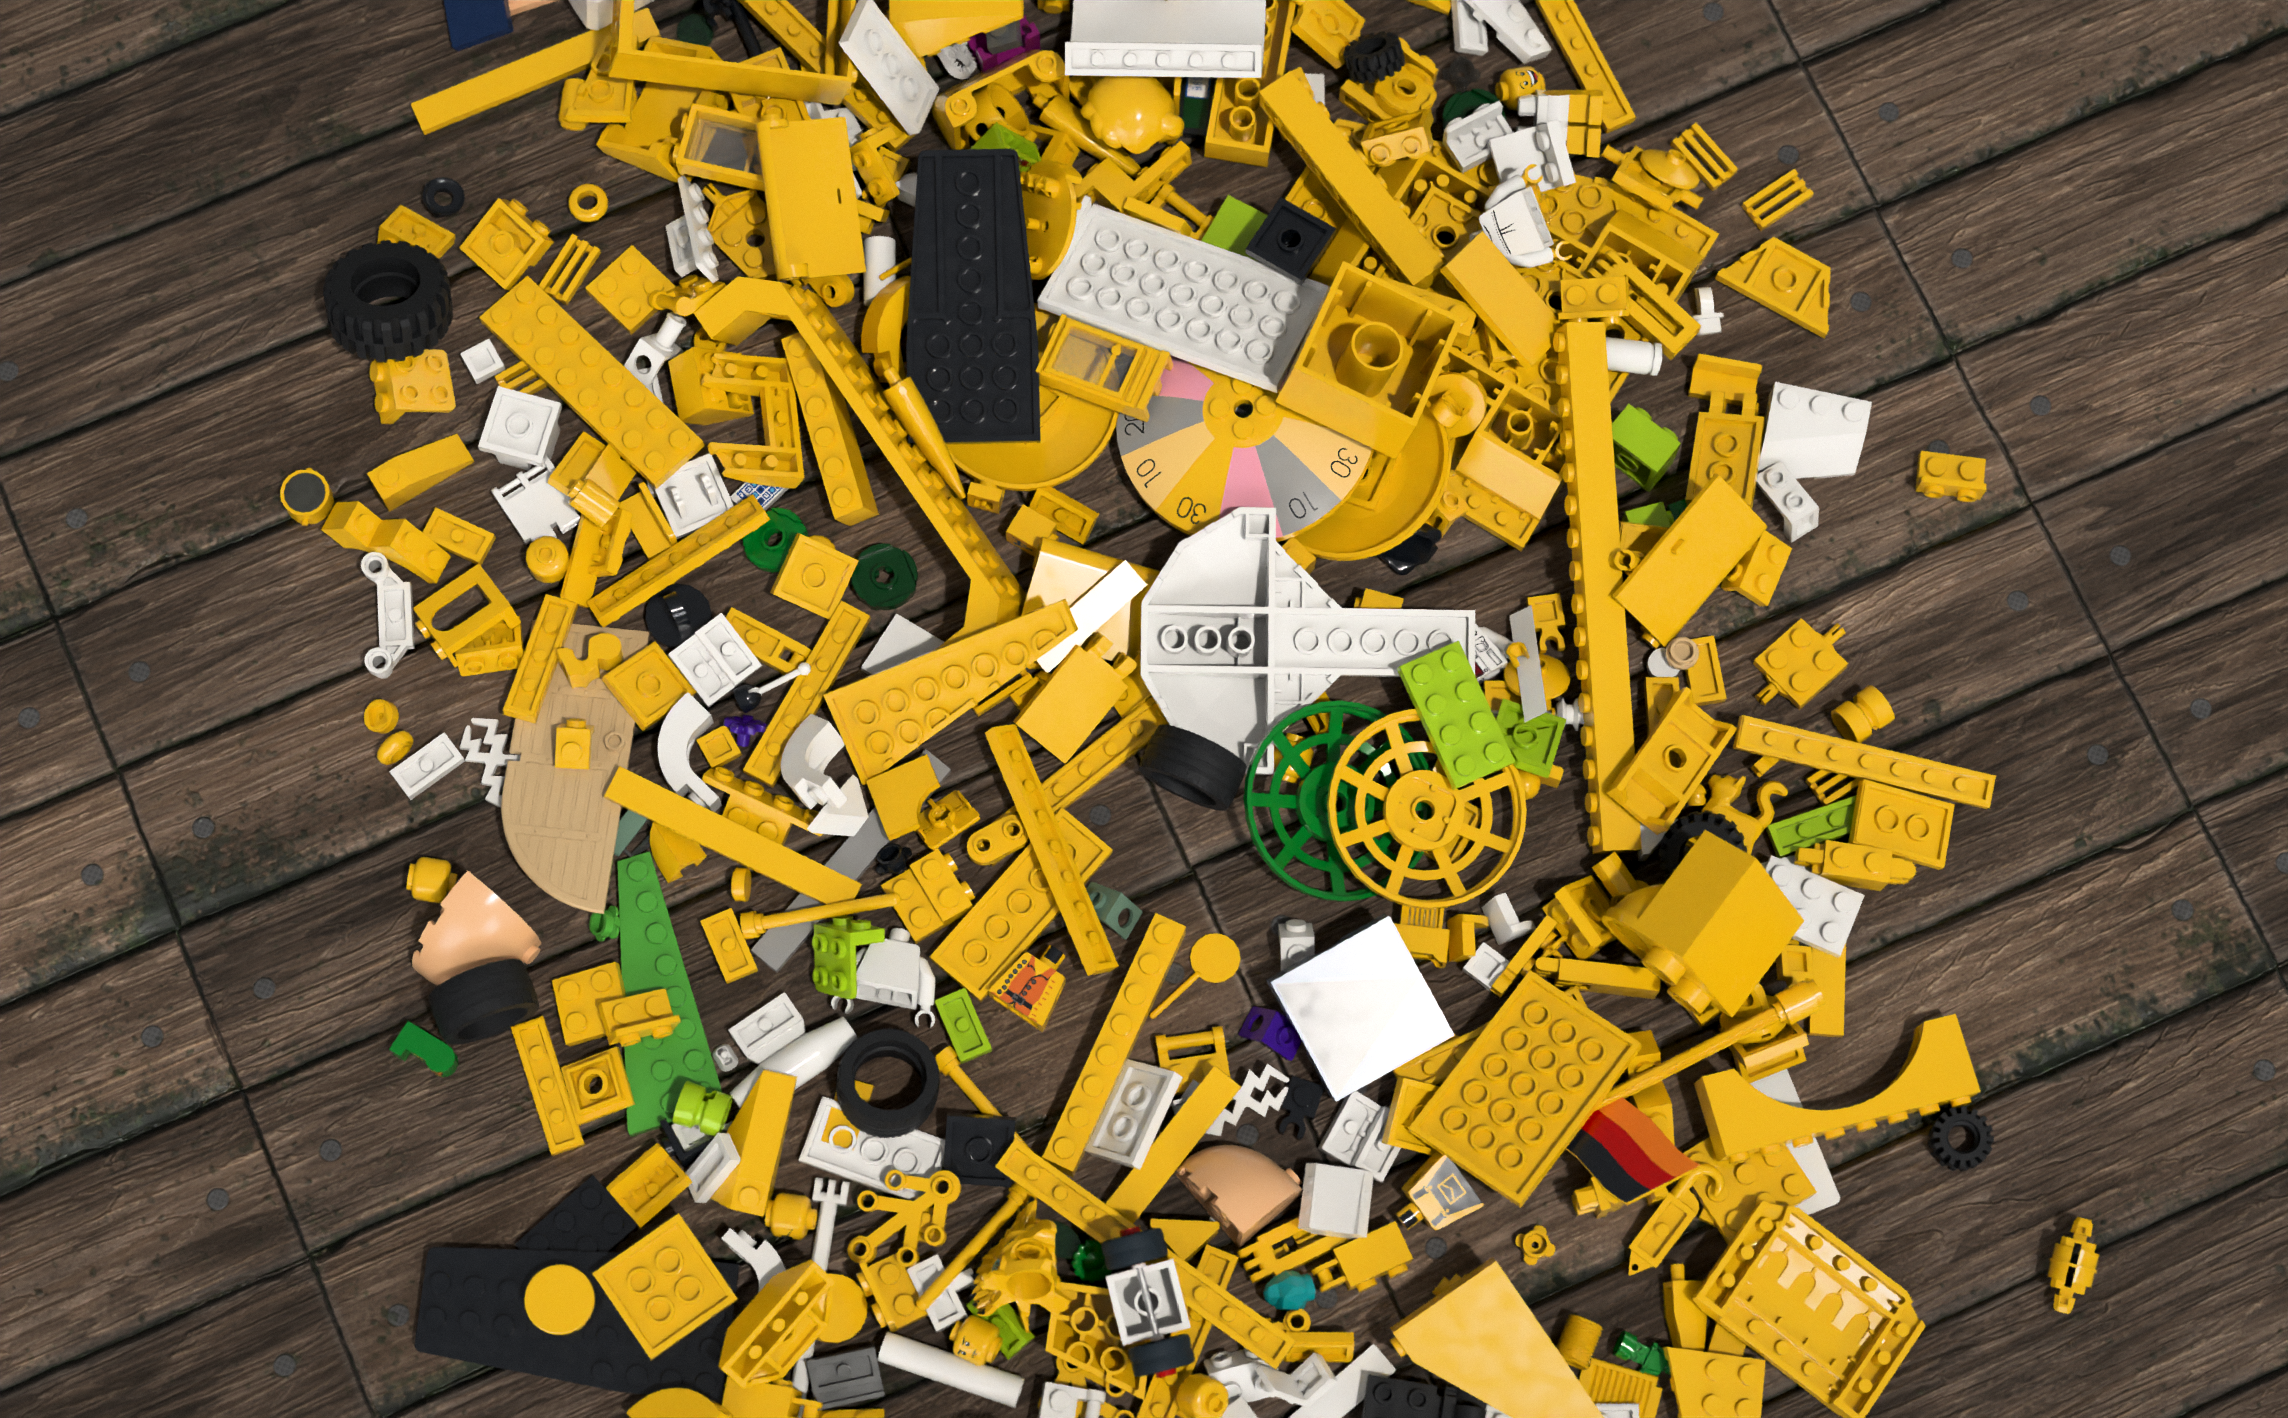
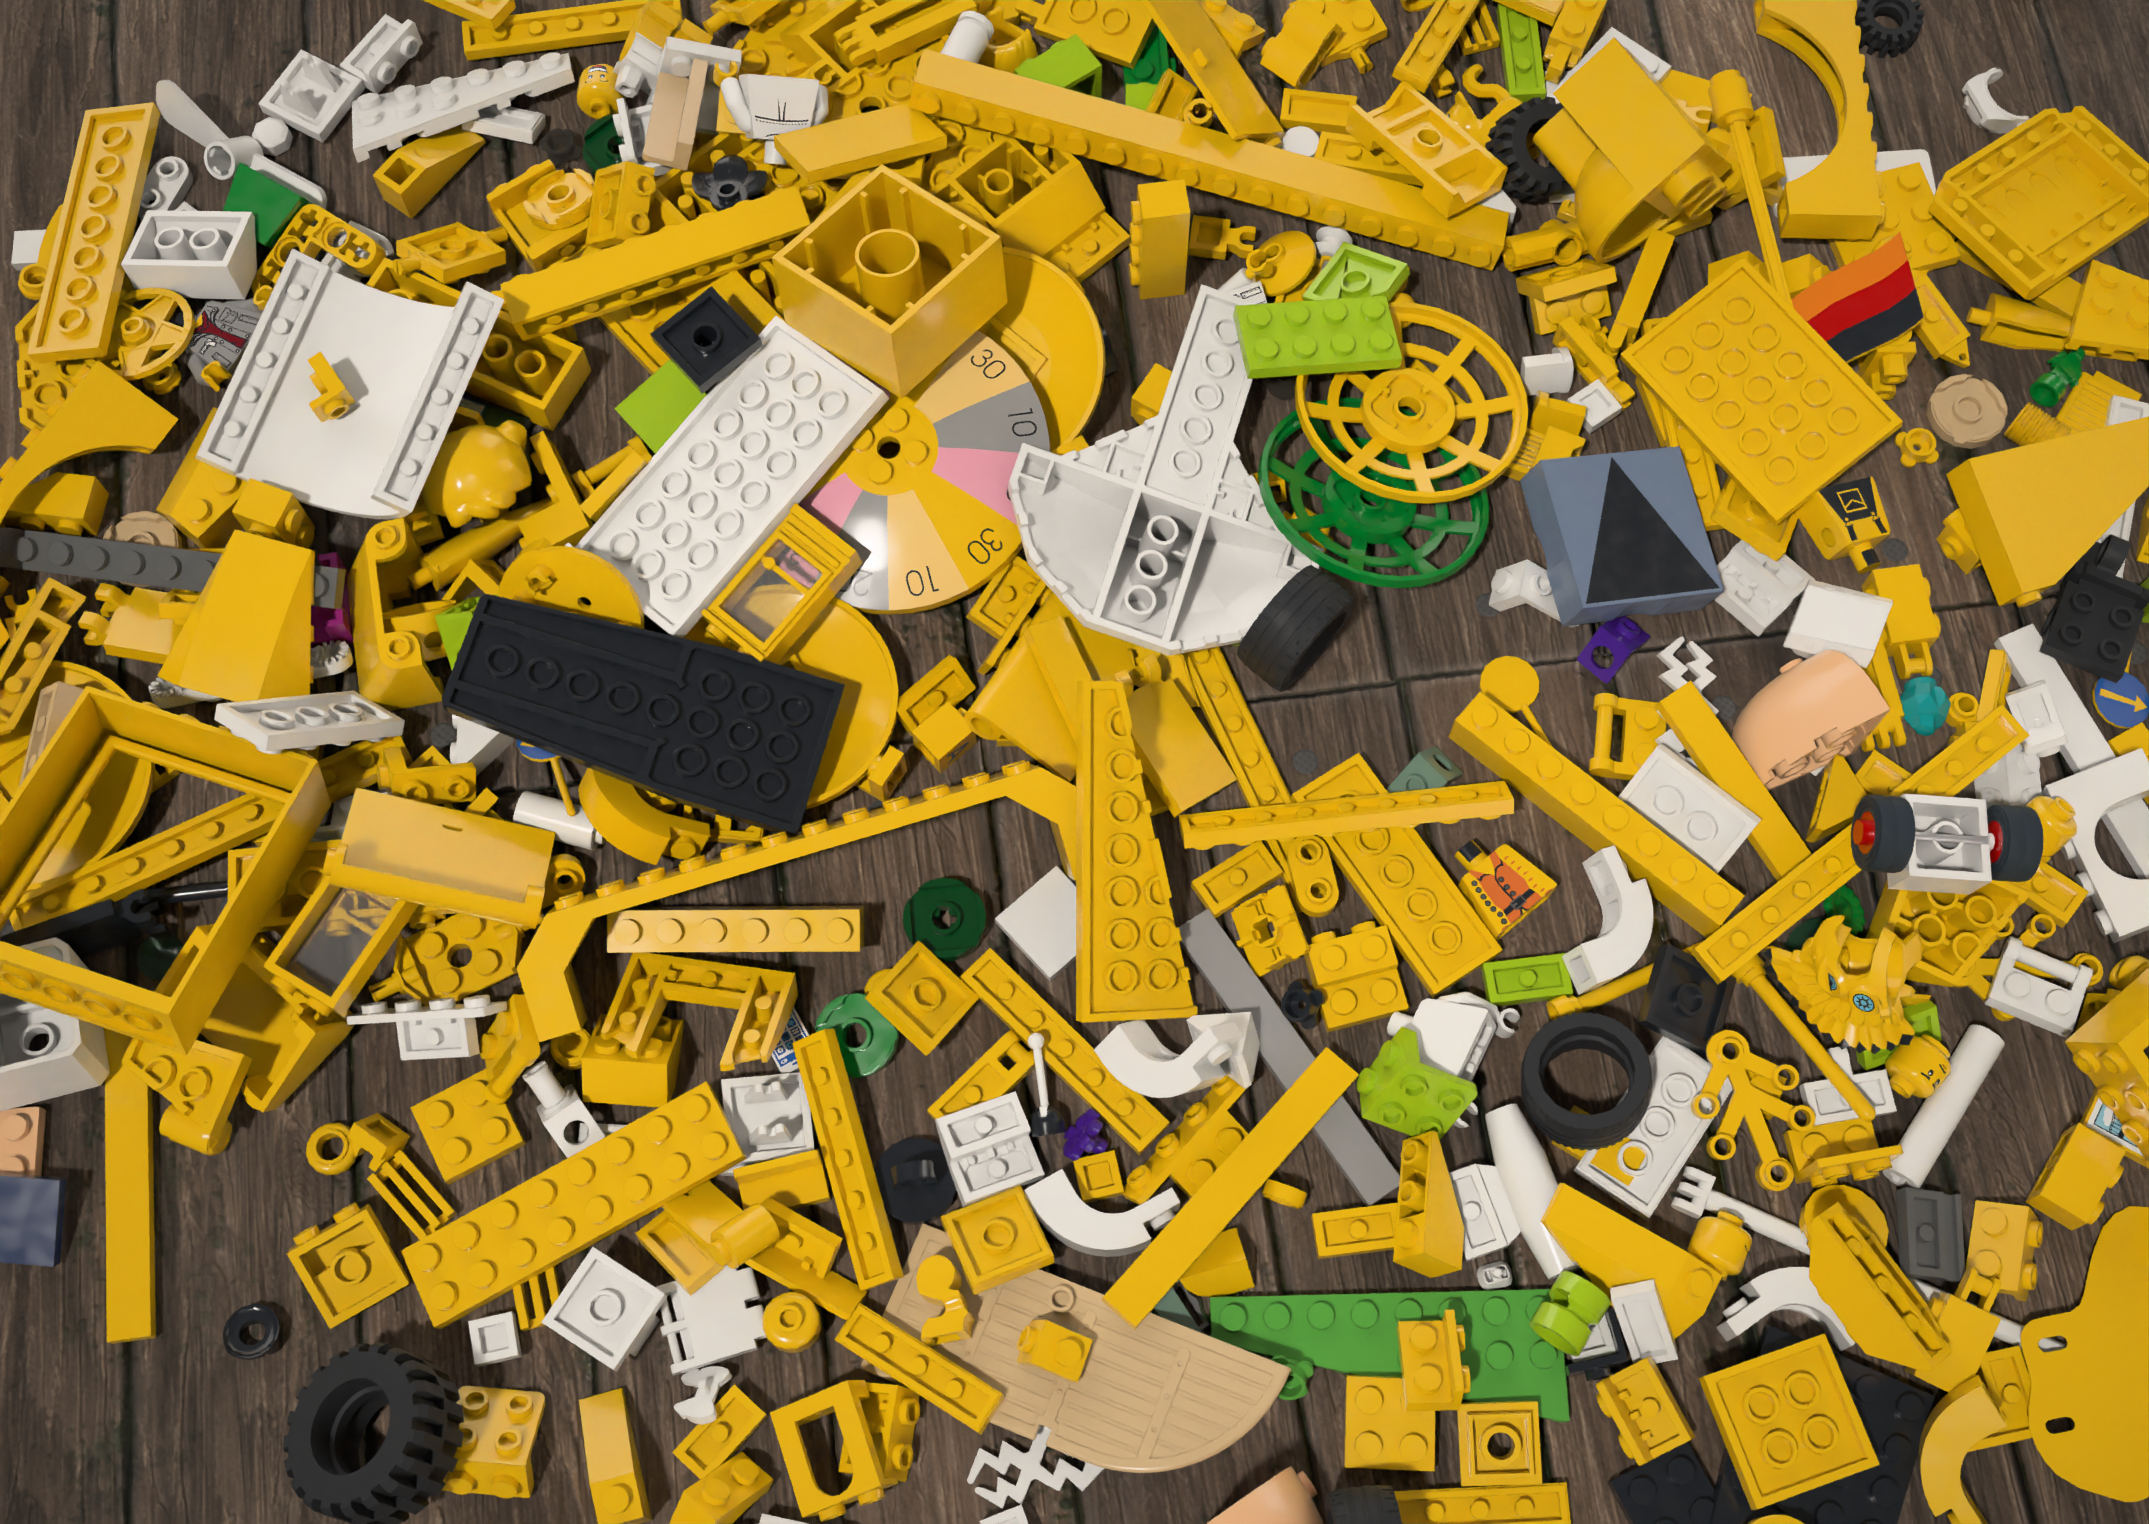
camera: 70 degrees left, 5 degrees down
yellow bracket [377,205,456,259] -> none
yellow piece [740,893,901,940] -> none
yellow tile [866,754,941,841] -> none
yellow piece [882,366,967,500] -> none
black plate [1279,1076,1324,1141] -> none
black tyre [1343,31,1405,84] -> none
white sticker [1509,605,1547,722] -> none
yellow bracket [1558,276,1630,324] -> none
tan plate [1665,637,1699,670] -> none
none -> yellow tile [347,1113,410,1172]
none -> tan panel [642,58,708,171]
none -> white piece [674,1366,732,1425]
none -> black plate [691,154,768,212]
none -> yellow bracket [966,555,1052,676]
none -> yellow piece [978,6,1038,74]
none -> yellow brick [1128,179,1190,300]
none -> yellow plate [1191,841,1283,919]
none -> yellow brick [1260,0,1342,90]
none -> yellow slope [1393,1130,1464,1278]
none -> white arch [1562,845,1653,995]
none -> tan tile [1927,374,2008,449]
none -> white helmet [1962,68,2029,134]

